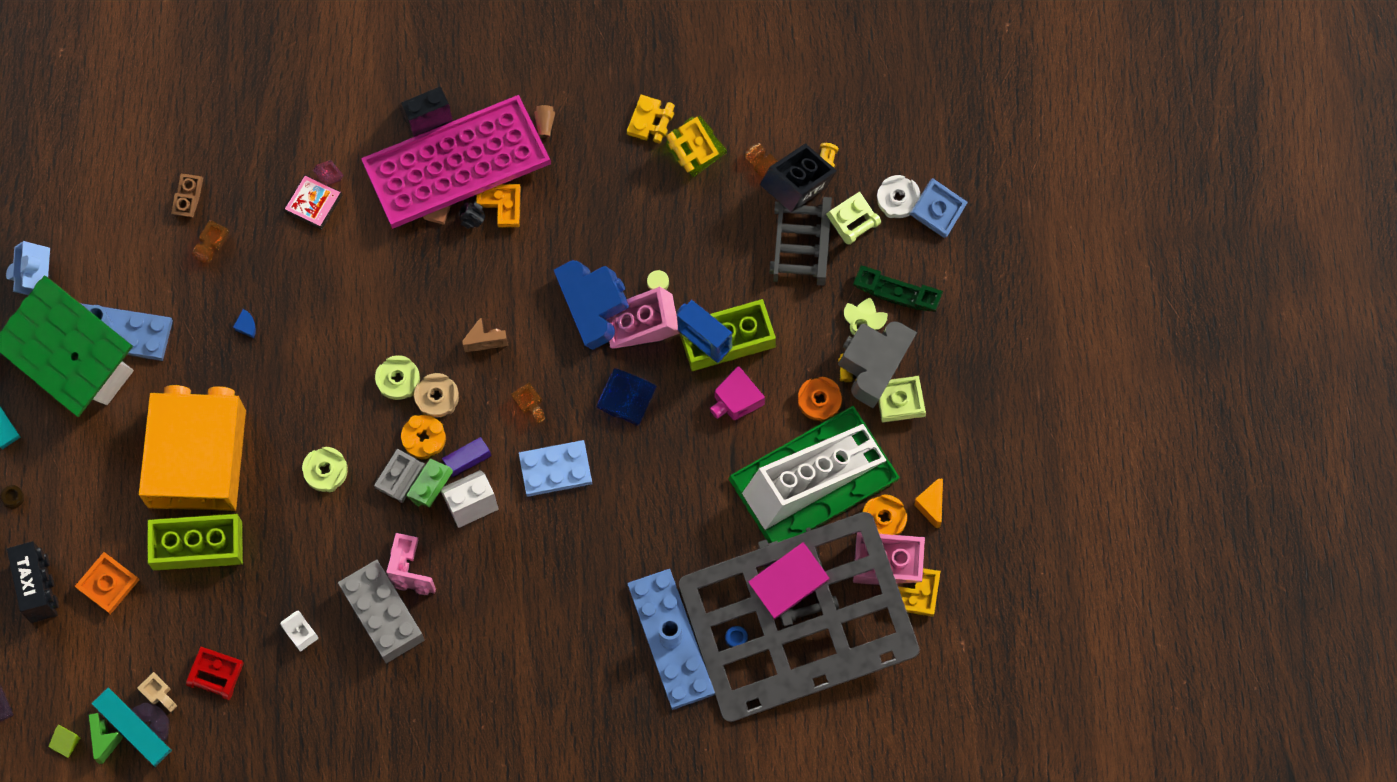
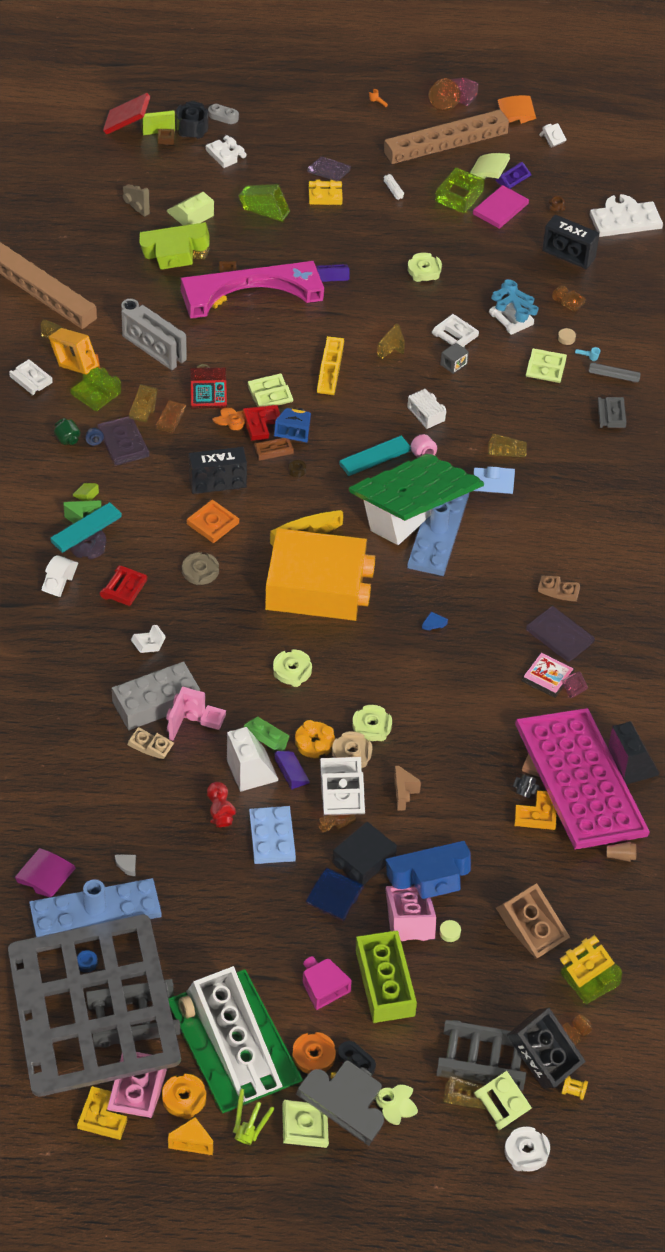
camera: 90 degrees right, 20 degrees down
tan plate [137,672,177,712] -> none
lime brick [148,514,243,571] -> none
clear orange plate [192,220,230,263] -> none
light grey plate [374,449,425,503] -> none
yellow plate [627,95,675,143] -> none
blue window [677,300,732,363] -> none
dark pink tile [748,542,830,619] -> none
dark green slope [853,265,943,312] -> none
medium blue tile [910,178,968,238] -> none
none -> magenta slope [15,848,76,897]
none -> white brick [41,555,78,597]
none -> light grey tile [115,855,136,876]
none -> tan slope [127,727,174,759]
none -> tan tile [179,995,195,1019]
none -> dark tan tile [182,552,219,585]
none -> red animal [207,782,236,827]
none -> lime plant [233,1089,274,1145]
none -> yellow slope [270,510,343,546]
none -> white bracket [320,757,365,815]
none -> black brick [332,822,397,886]
none -> black plate [338,1041,376,1075]
none -> clear yellow slope [443,1076,492,1109]
none -> medium nougat slope [496,883,570,959]
none -> clear purple tile [526,606,595,662]

